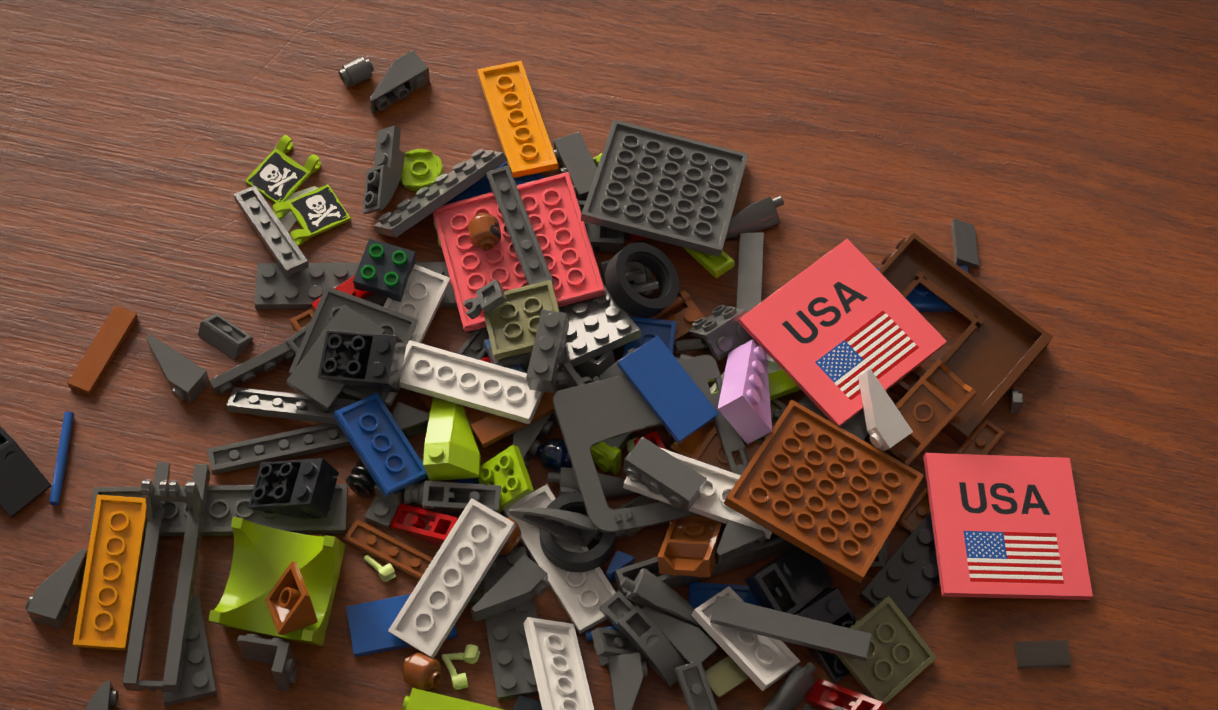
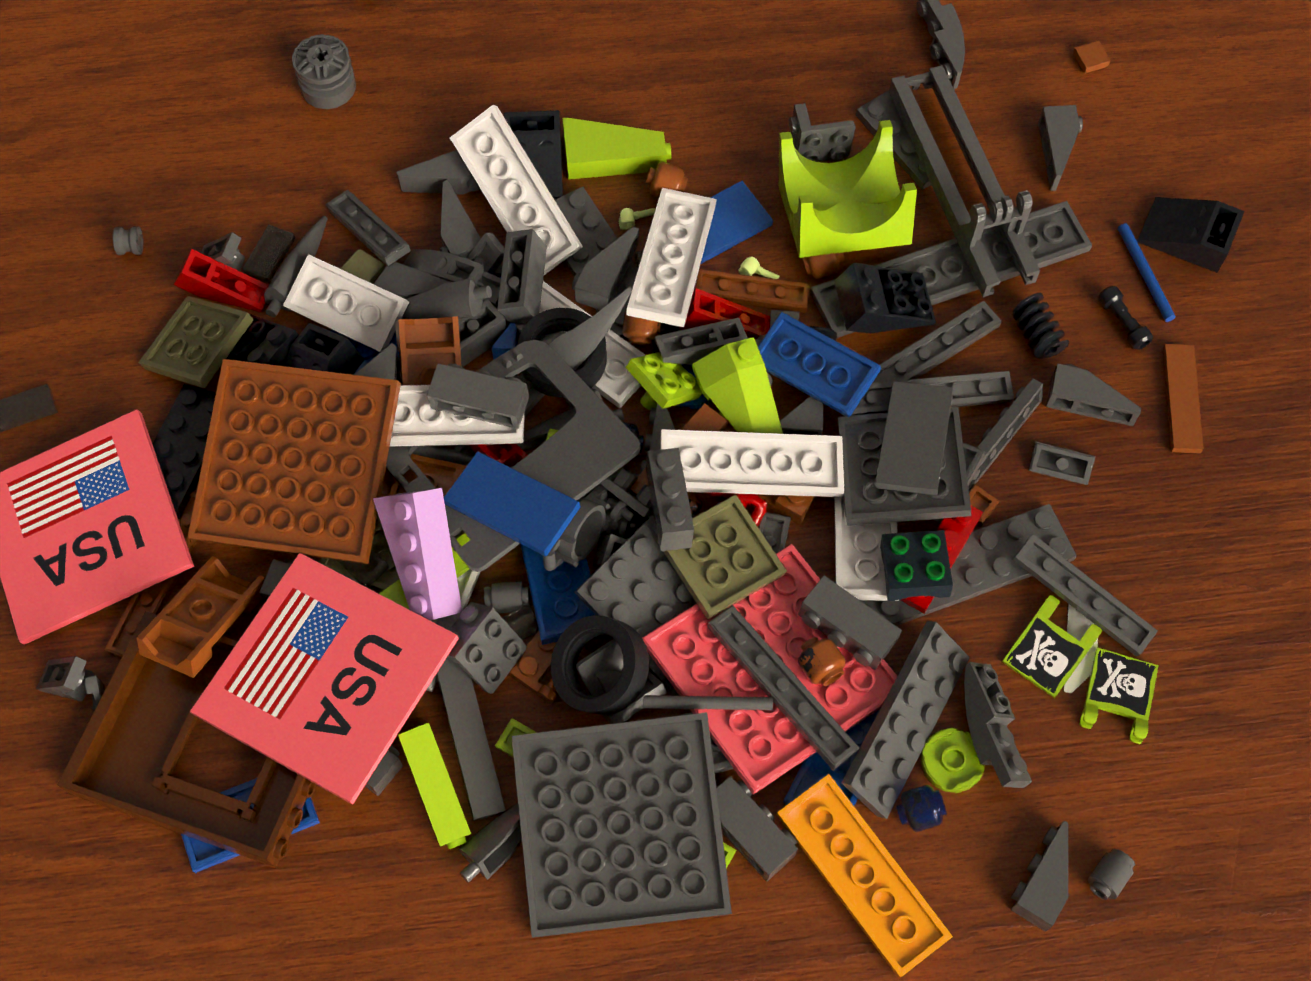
camera: 160 degrees right, 5 degrees up
light orange plate [73,495,147,651] -> none
dark orange slope [265,561,318,635] -> none
black slope [318,330,407,393] -> none
yellowish green hand [442,655,468,690] -> none
dark grey plate [463,279,507,319] -> none
dark grey tile [710,596,872,661] -> none
white slope [858,369,913,451] -> none
dark grey slope [950,219,979,267] -> none
none -> dark grey slope [36,656,94,701]
none -> lime slope [398,723,471,849]
none -> dark grey brick [497,229,547,325]
none -> dark grey bar [643,695,773,710]
none -> dark grey brick [798,575,902,670]
none -> clear blue head [896,785,947,832]
none -> black piece [1012,293,1069,359]
none -> black piece [1098,286,1153,350]

